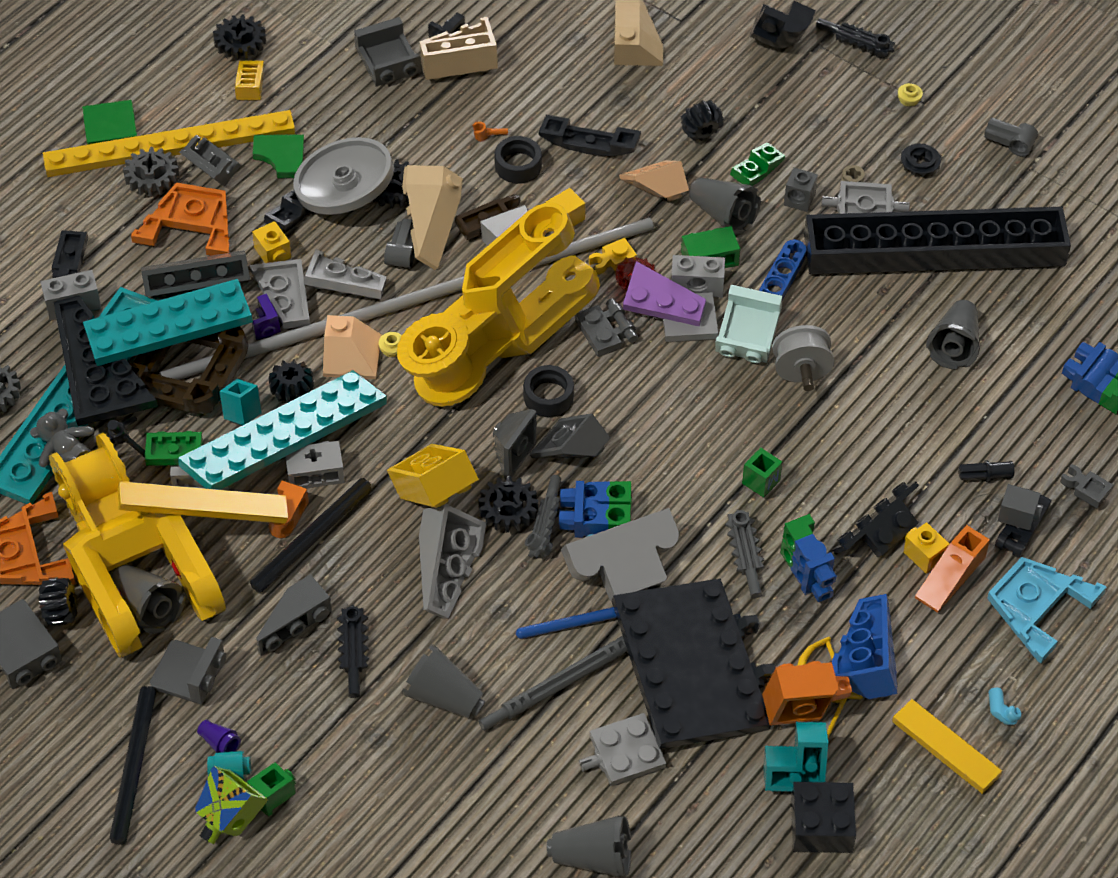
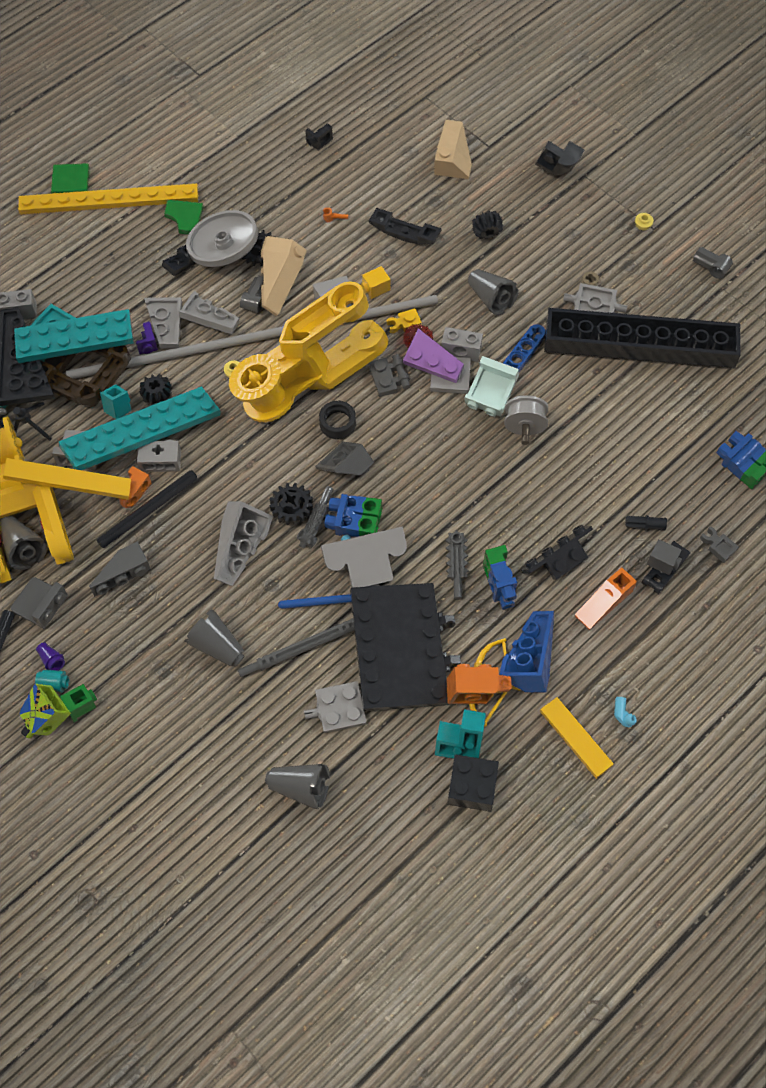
camera: 10 degrees right, 10 degrees up
black hinge [52,230,88,278] -> none
dark grey gear [123,147,179,196] -> none
orange wing [131,183,230,256] -> none
dark grey brick [141,250,250,297] -> none
green bracket [145,431,204,466] -> none
dark grey hinge [179,135,241,187] -> none
black gear [213,14,267,60] -> none
yellow slope [235,61,264,100] -> none
yellow brick [252,221,291,263] -> none
light nougat slope [323,315,382,380] -> none
black piece [337,604,369,698] -> none
dark grey panel [354,17,422,87] -> none
yellow brick [387,444,479,508] -> none
tan wedge [420,17,498,80] -> none
dark brown hinge [455,194,528,240] -> none
dark grey slope [493,409,536,480] -> none
black tyre [494,136,542,184] -> none
light nougat slope [619,160,689,201] -> none
green brick [681,226,740,268] -> none
green slope [730,142,785,186] -> none
green brick [742,448,783,498] -> none
dark grey brick [784,167,818,212] -> none
black piece [816,18,895,58] -> none
black gear [900,143,941,177] -> none
yellow brick [903,522,950,574] -> none
dark grey cone [926,300,980,369] -> none
medium azure wing [987,557,1106,663] -> none

